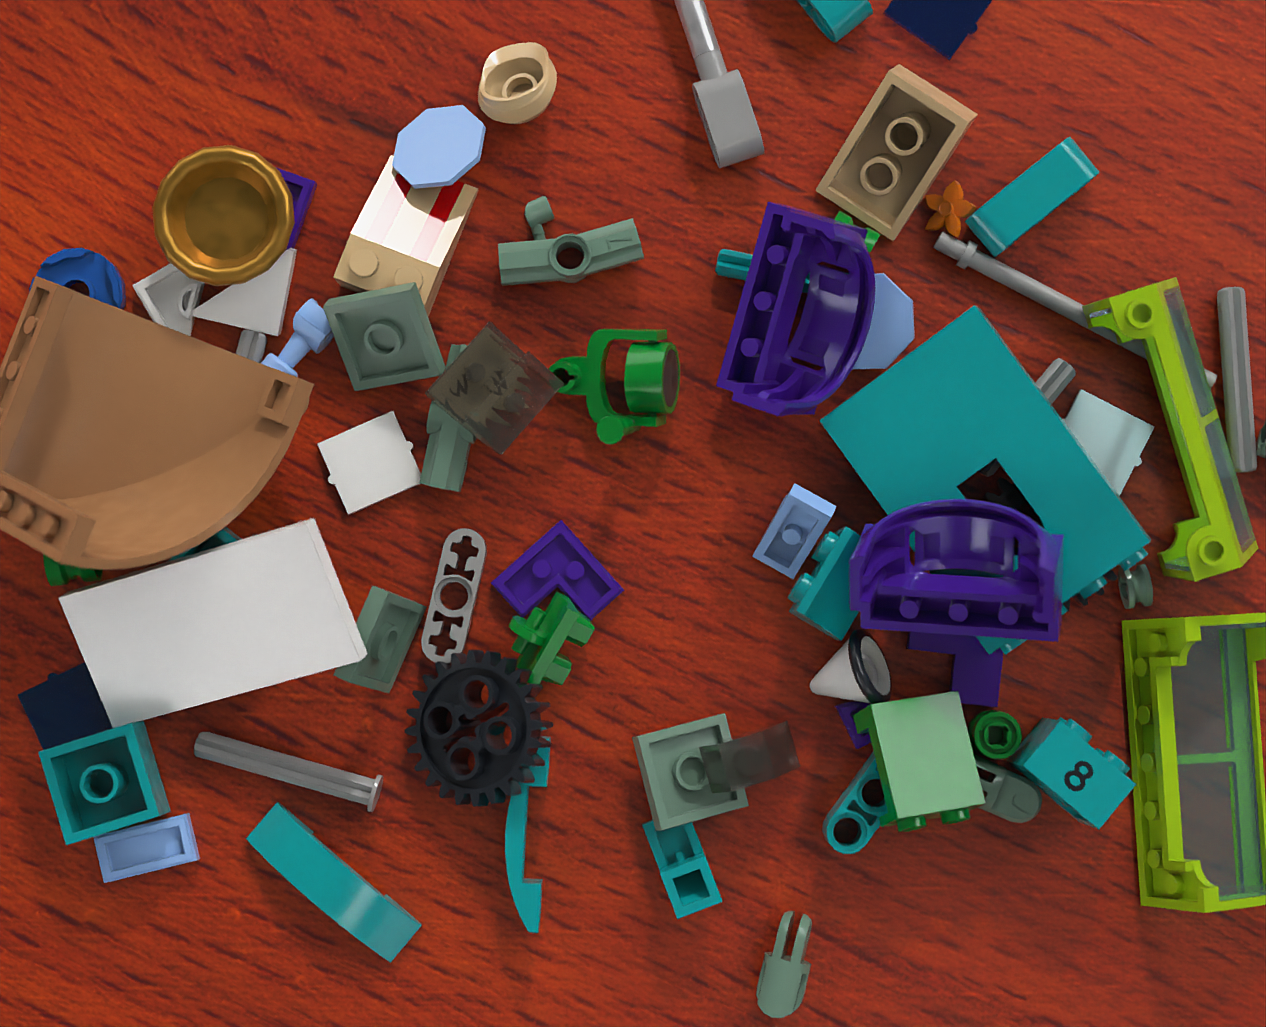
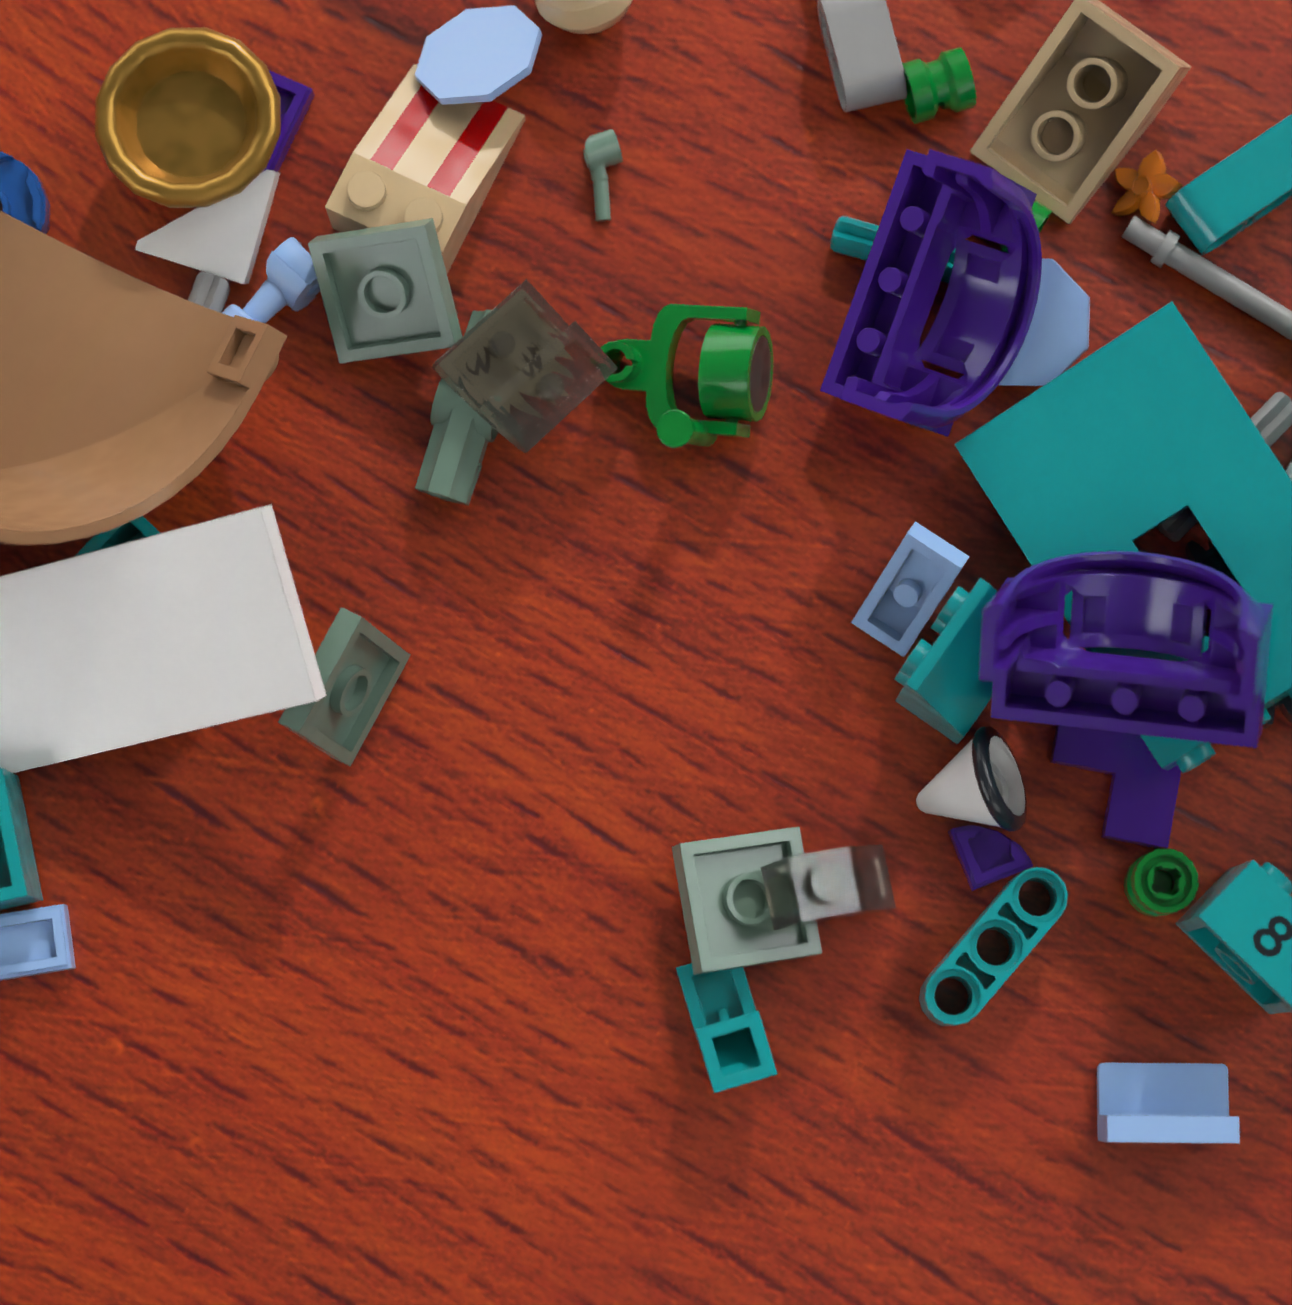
camera: 10 degrees right, 5 degrees down
white tile [132,263,205,336] -> none
light grey axle [194,732,384,813] -> none
teal slope [246,802,422,962] -> none
white piece [317,411,421,515] -> none
black gear [405,650,553,807] -> none
light grey beam [421,528,487,663] -> none
dark purple tile [491,520,624,621] -> none
sand green piece [498,218,644,286] -> none
teal slope [505,736,551,933] -> none
green hips [508,592,595,685] -> none
sand green arm [756,911,812,1018] -> none
panel [853,691,986,833] -> none
sand green arm [974,754,1042,823] -> none
none -> green wheel [902,47,976,124]
none -> light blue panel [1097,1063,1240,1143]

